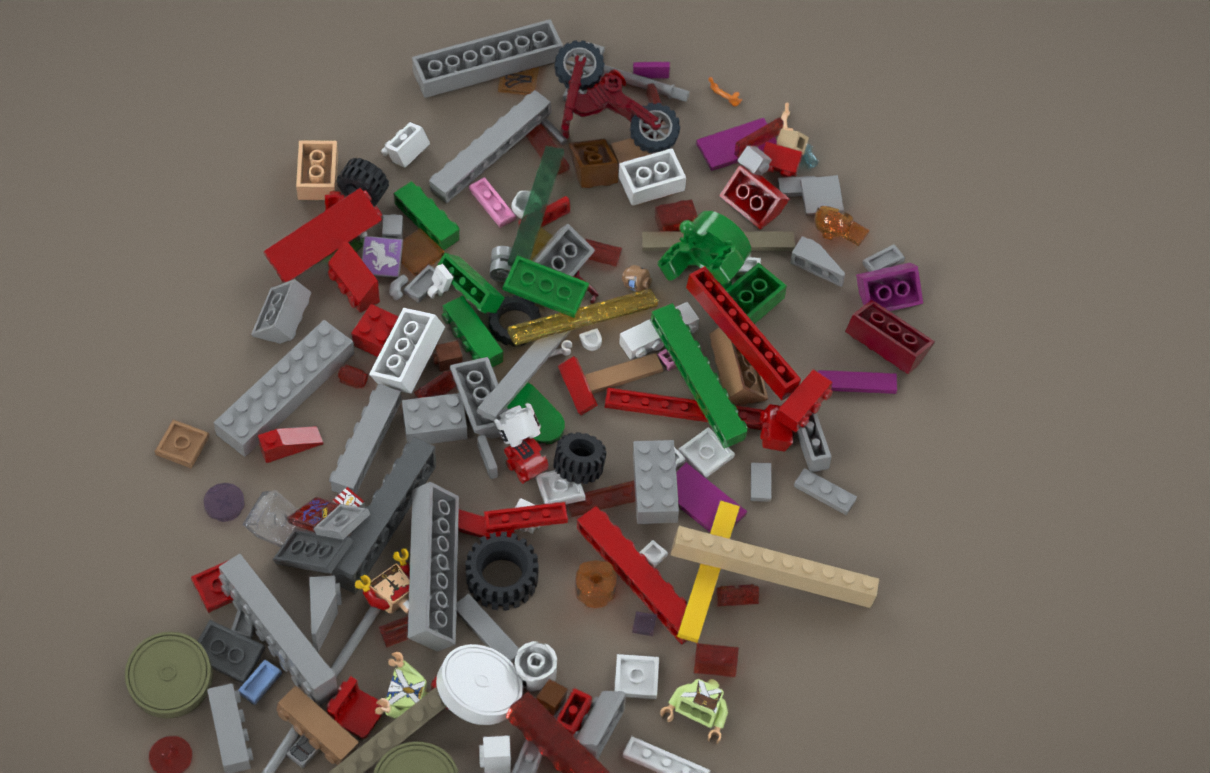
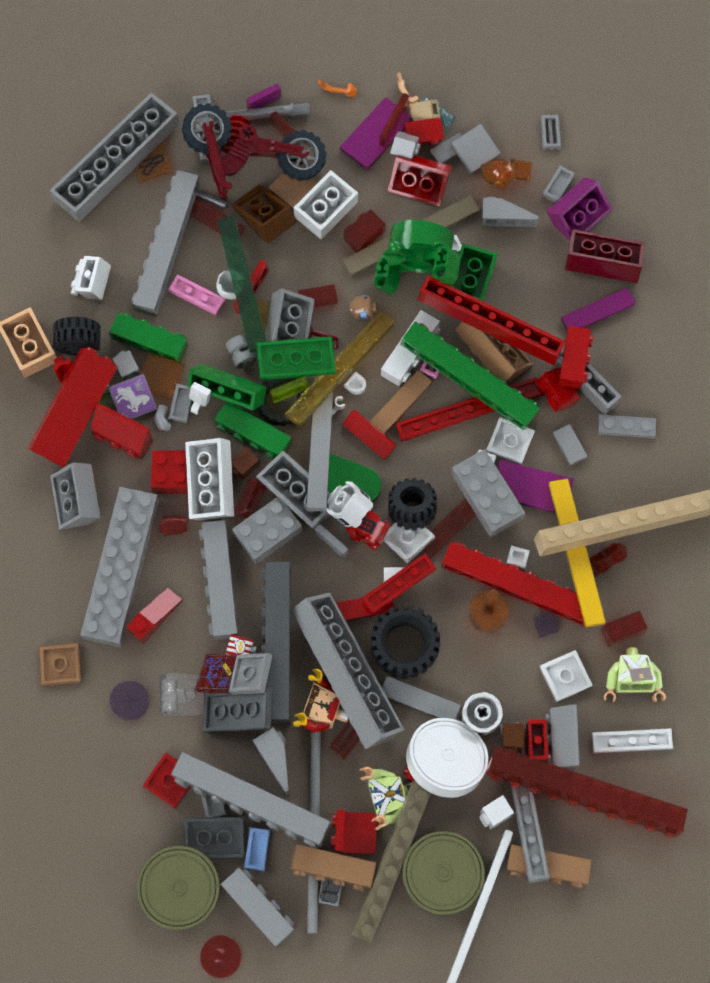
camera: 25 degrees left, 15 degrees up
none -> clear neon green tile [270,376,309,403]
none -> light grey tile [540,114,561,150]

